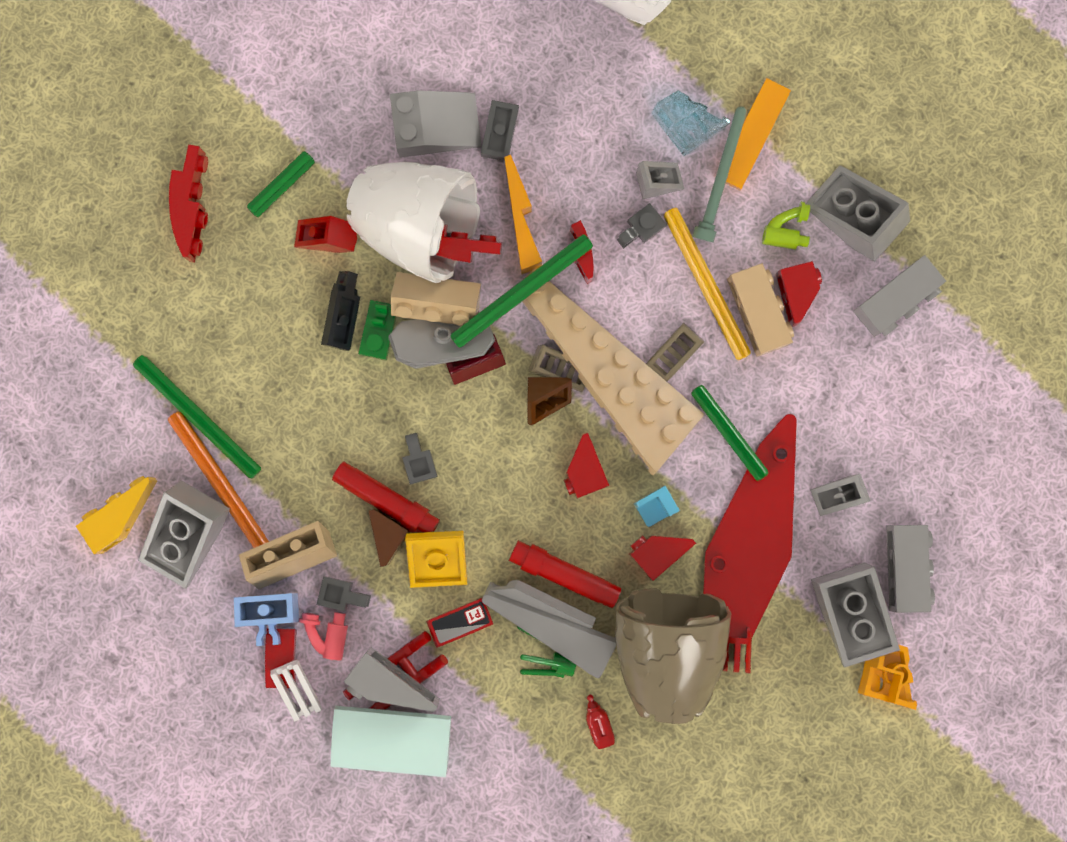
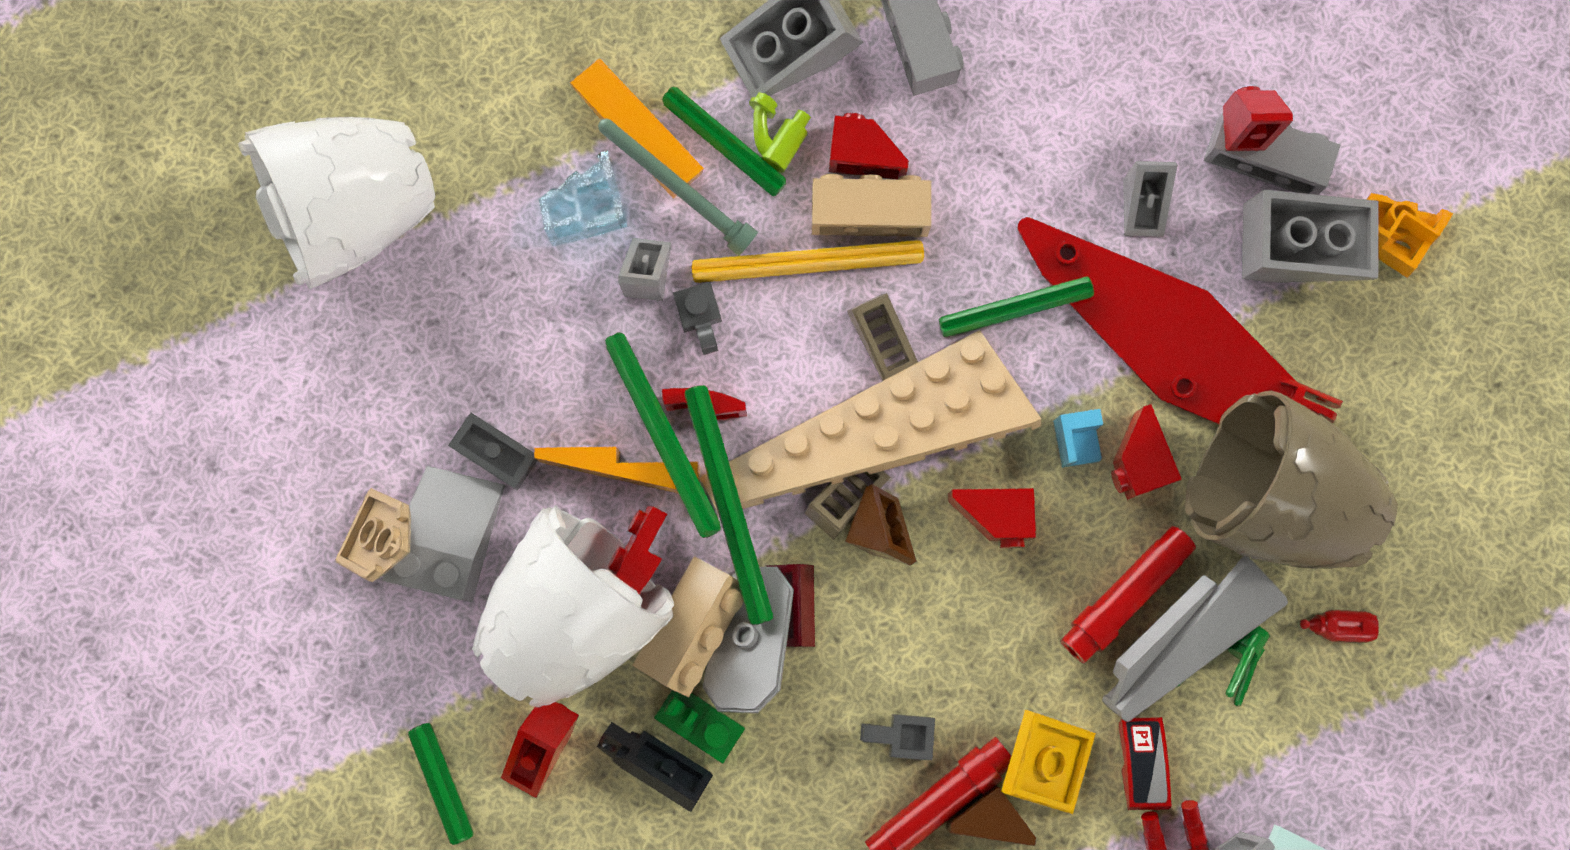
camera: 70 degrees left, 5 degrees down
none -> tan tile [335,488,411,582]
none -> green axle [605,332,721,538]
none -> green axle [662,86,786,196]
none -> red slope [1222,86,1293,151]

